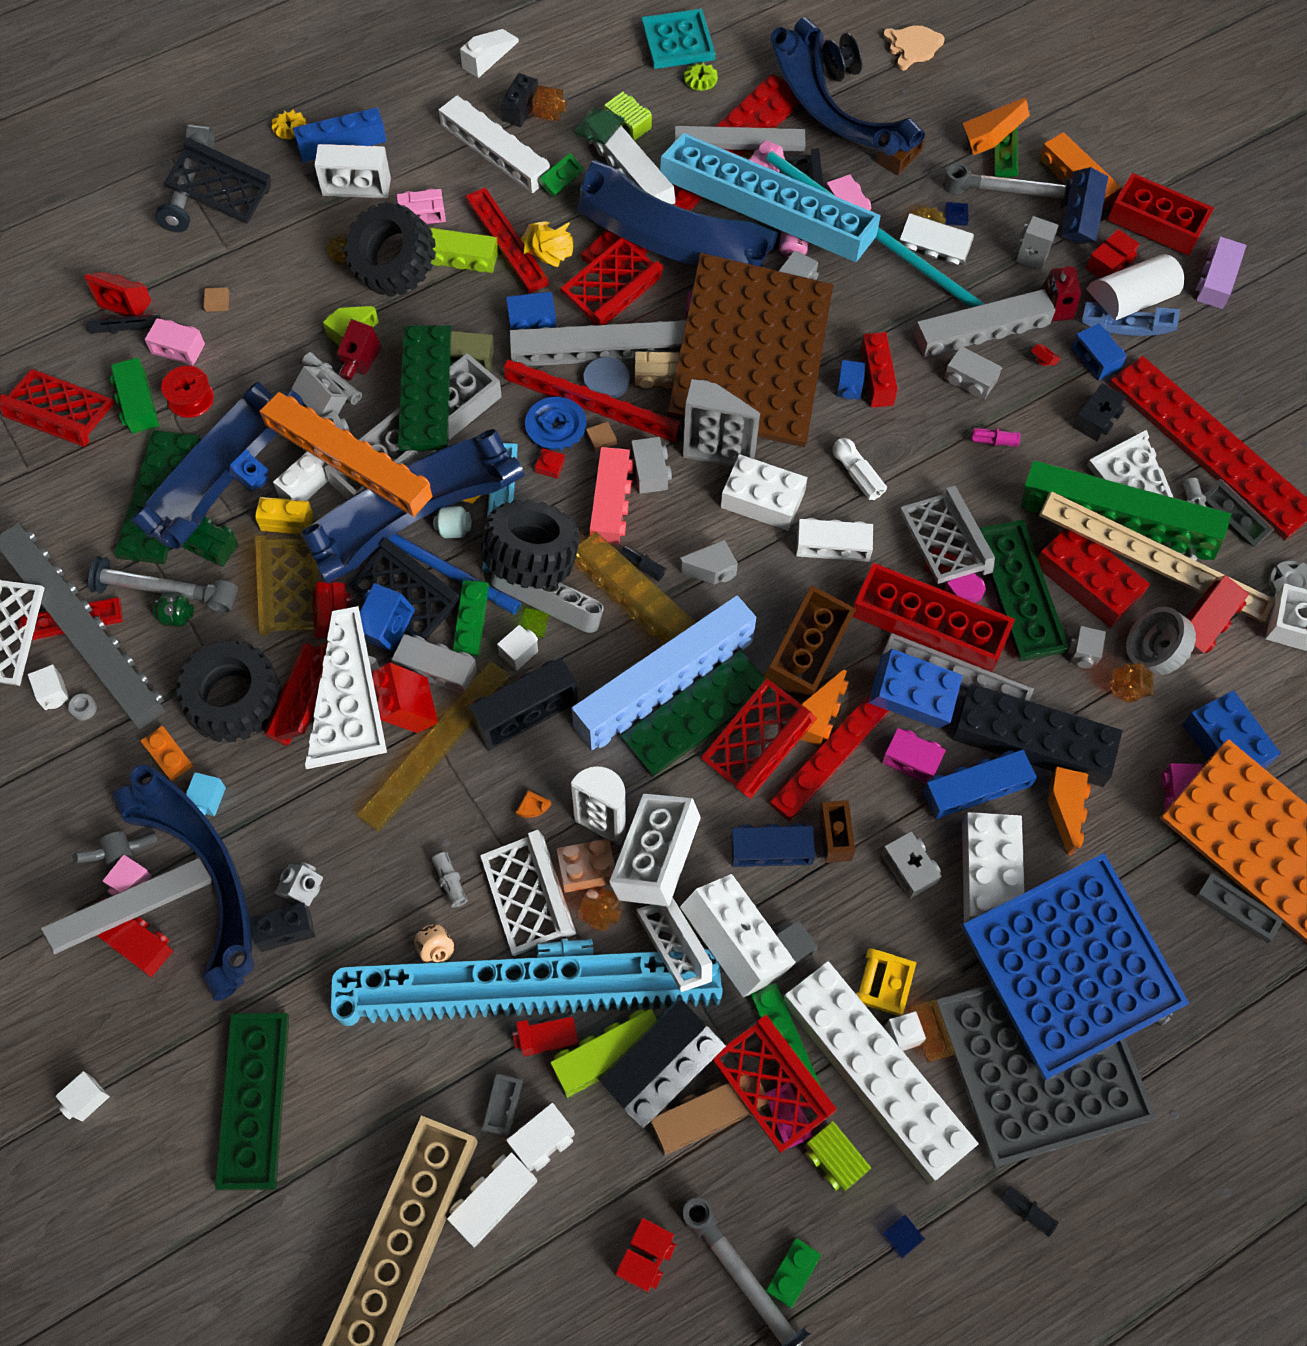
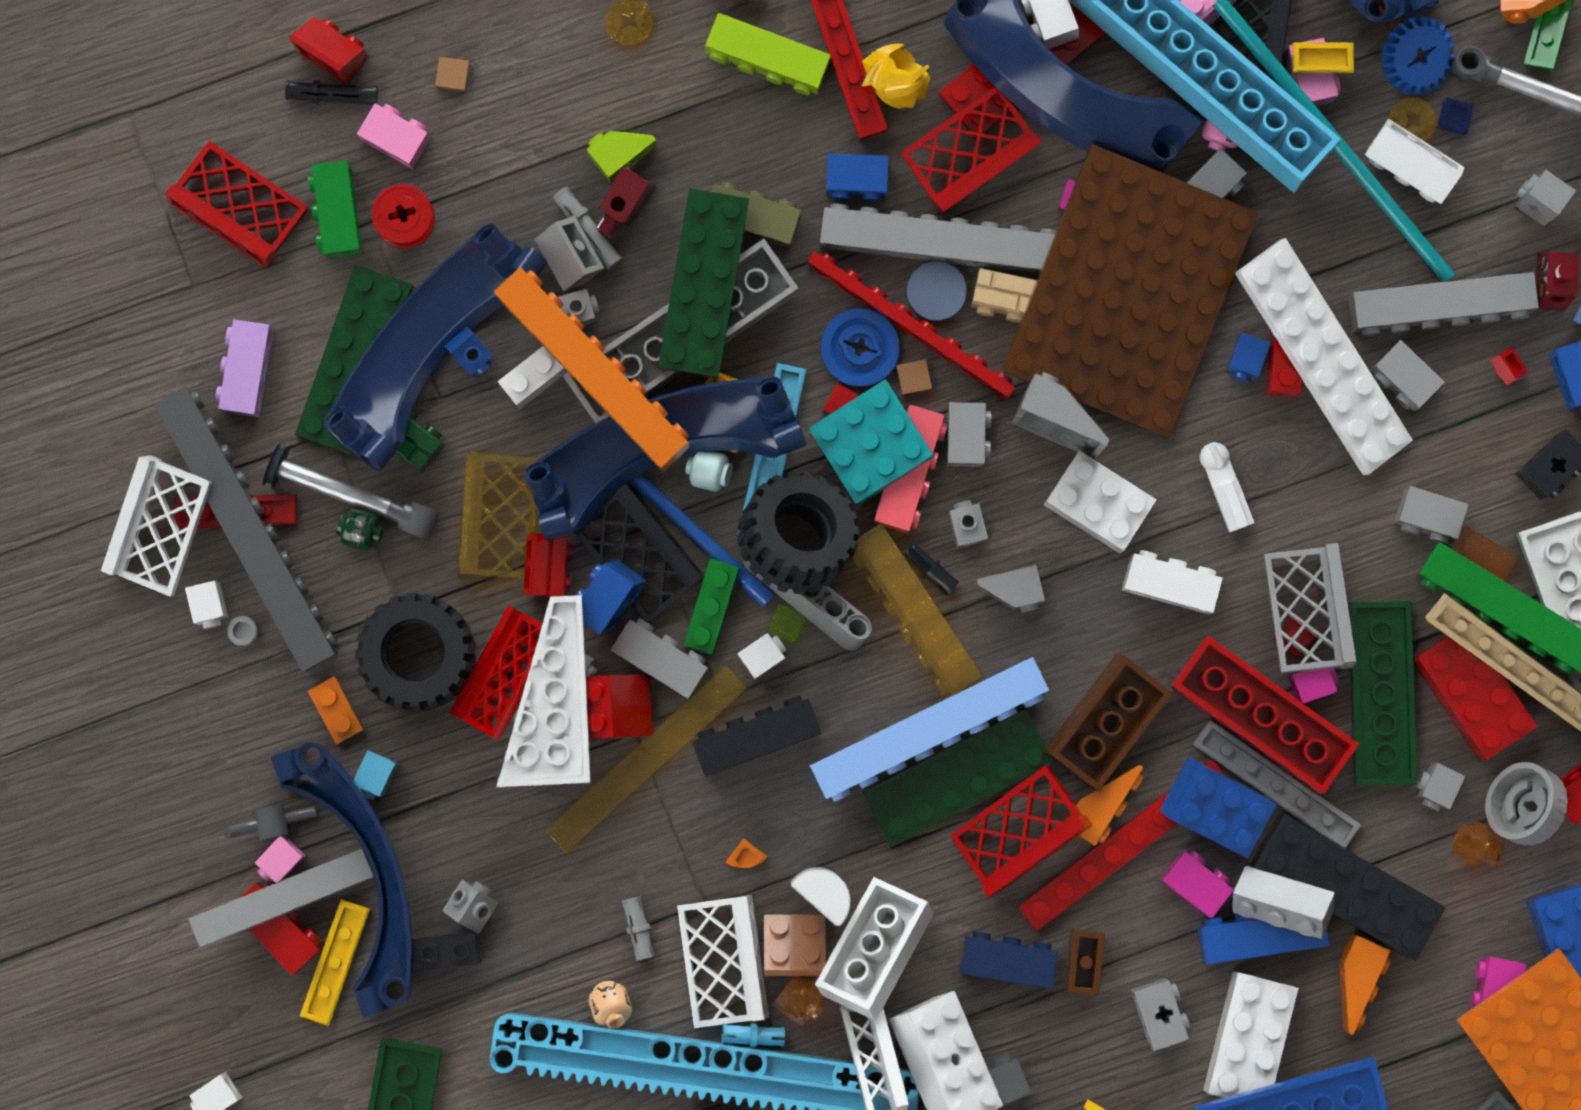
camera: 10 degrees right, 20 degrees up
yellow brick [255,497,313,534] -> none
black tyre [344,202,436,296] -> none
dark pink axle [971,428,1020,447] -> none
none -> lavender brick [215,319,274,418]
none -> yellow tile [300,899,371,1026]
none -> teal plate [809,379,935,506]
none -> light grey brick [948,500,988,548]
none -> brick [1233,866,1335,939]
none -> white plate [1235,238,1413,475]
none -> yellow tile [1293,42,1354,73]
none -> blue gear [1382,16,1455,95]
none -> light grey brick [1394,486,1468,544]

